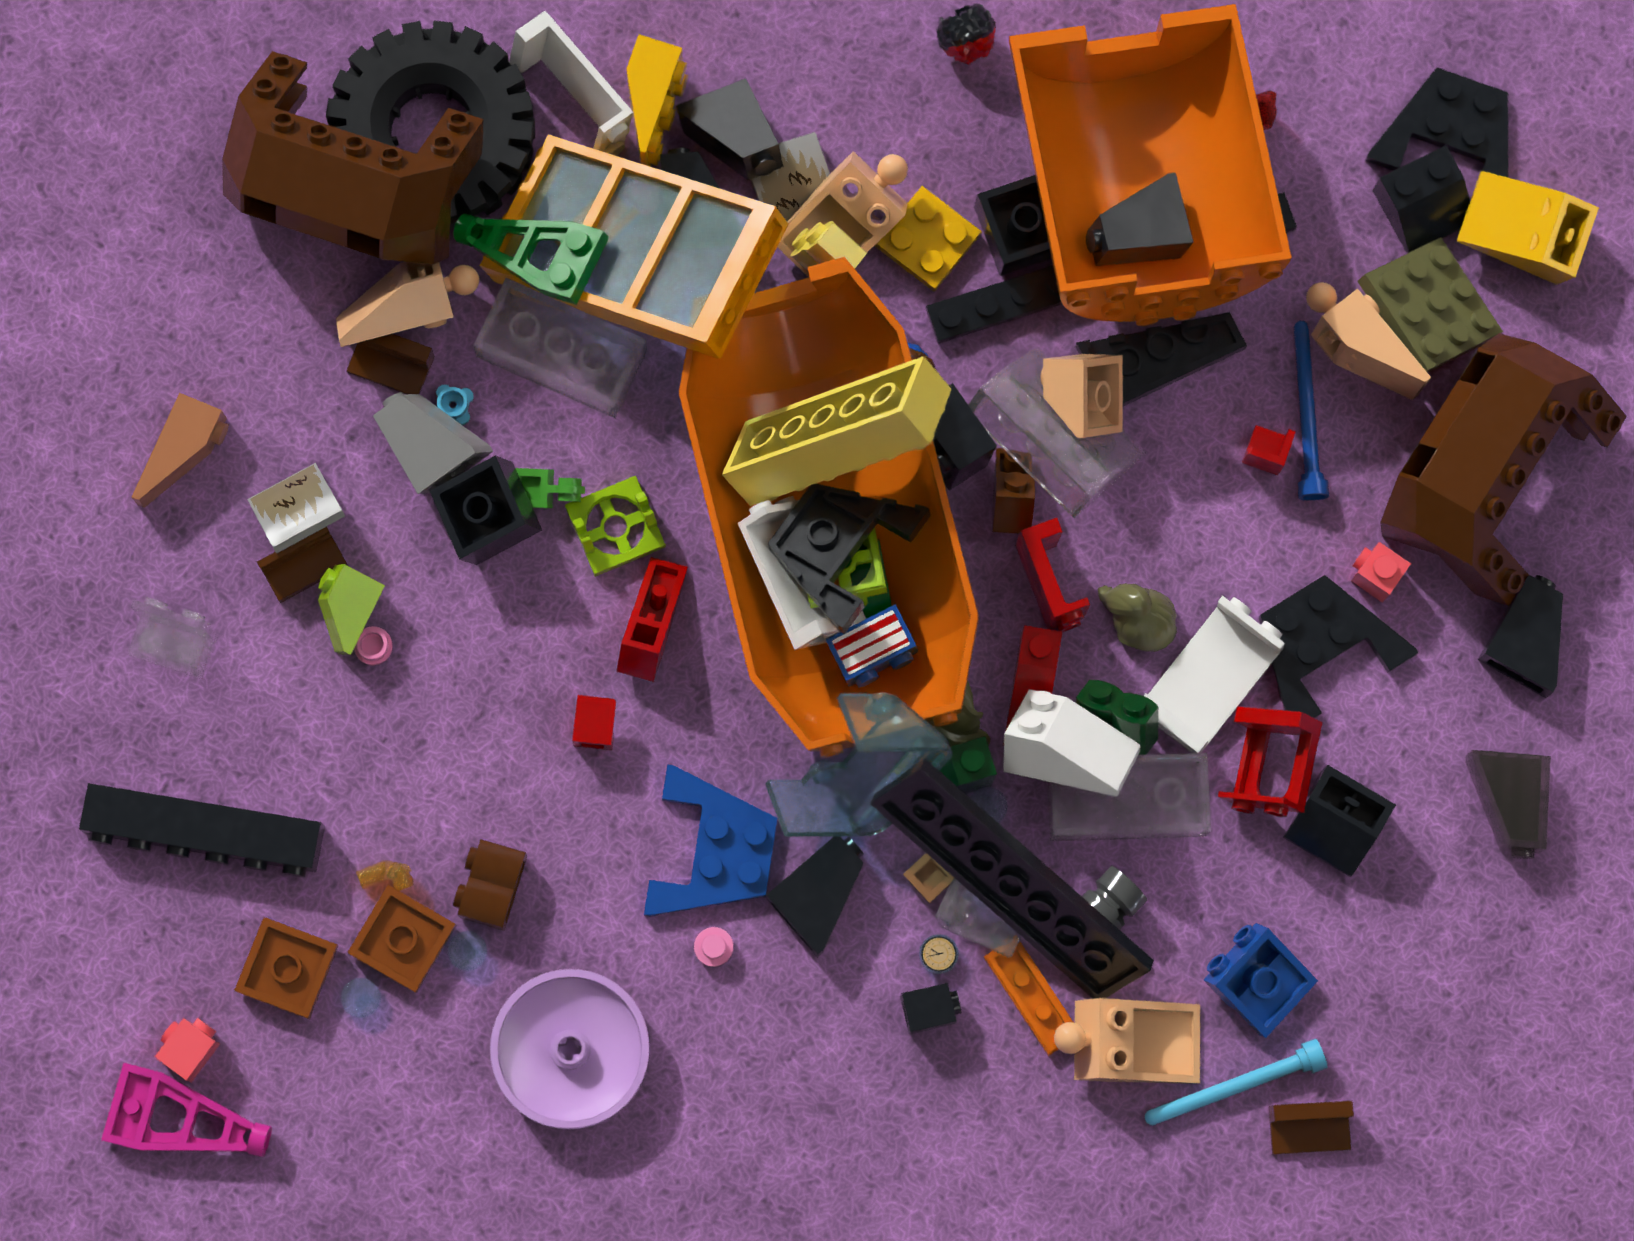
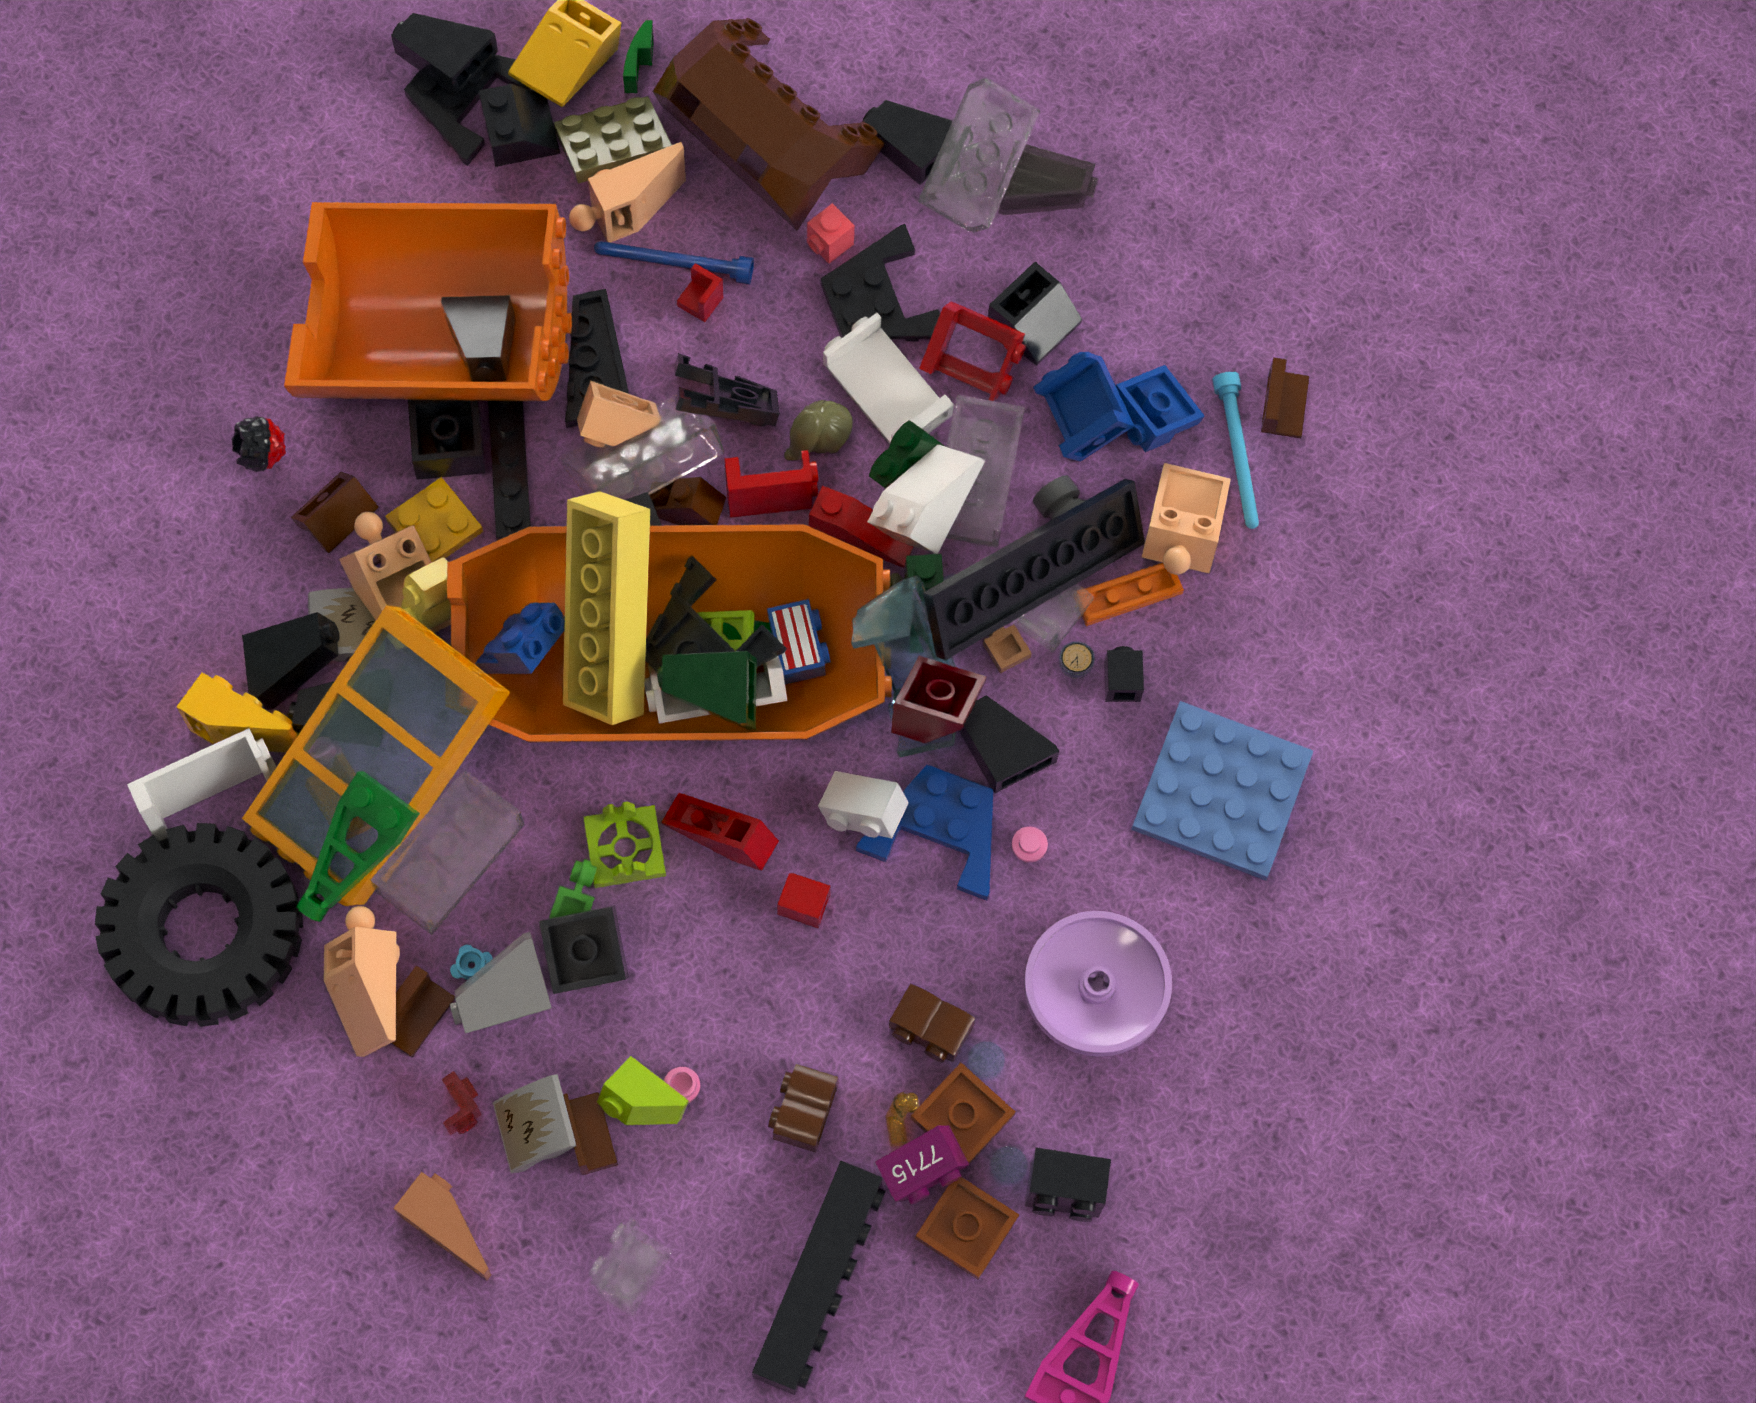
camera: 75 degrees left, 10 degrees down
coral brick [155,1018,220,1082] -> none
reddish brown wedge [222,51,484,264] -> none
none -> reddish brown panel [291,471,379,553]
none -> black slope [391,13,498,96]
none -> clear red bracket [442,1071,482,1136]
none -> blue plate [475,603,565,674]
none -> green slope [623,20,654,93]
none -> dark green slope [657,651,757,730]
none -> black wing [675,353,780,427]
none -> reddish brown brick [768,1064,839,1153]
none -> white brick [818,771,909,838]
none -> magenta brick [875,1125,970,1205]
none -> dark red slope [891,655,987,743]
none -> clear brick [918,77,1041,233]
none -> black brick [1025,1147,1111,1222]
none -> blue panel [1033,352,1134,461]
none -> medium blue plate [1131,701,1314,880]

